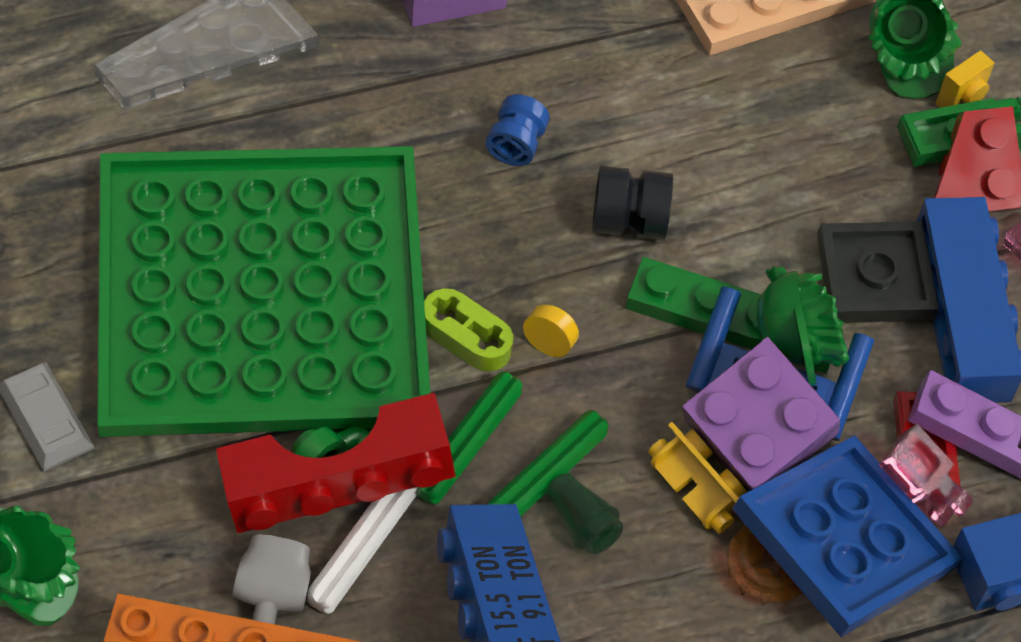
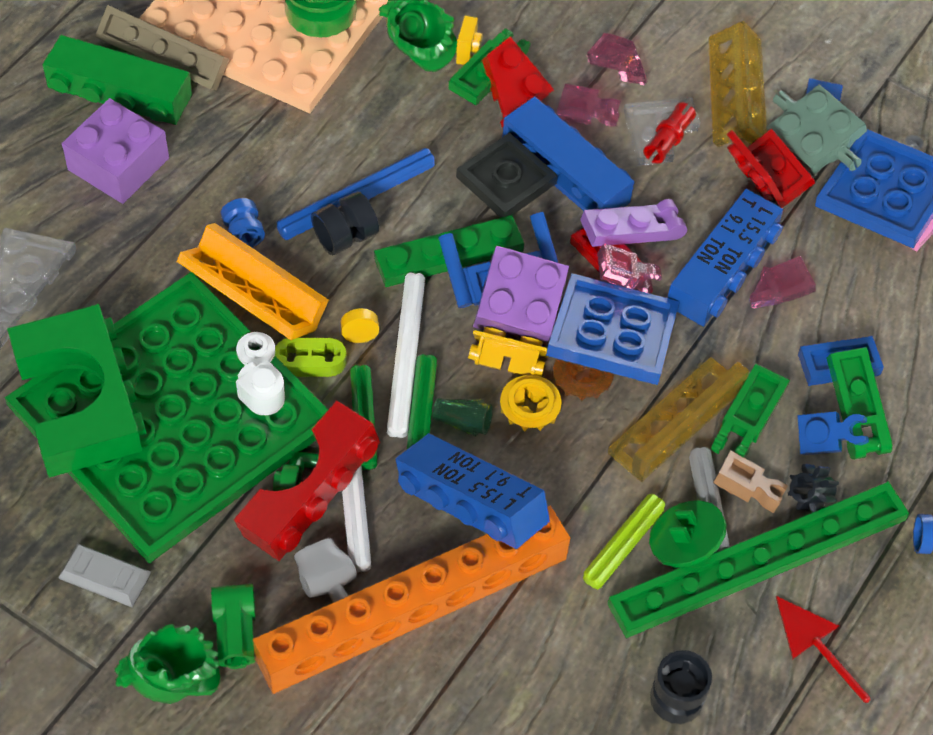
camera: 35 degrees left, 0 degrees up
green hair [753,266,850,387] -> none
none -> green arch [7,304,147,478]
none -> light orange fence [177,223,329,340]
none -> green piece [211,583,256,669]
none -> white plate [236,332,275,365]
none -> white plate [236,359,285,415]
none -> blue axle [277,148,435,240]
none -> white axle [387,272,425,438]
none -> yellow gear [500,375,562,432]

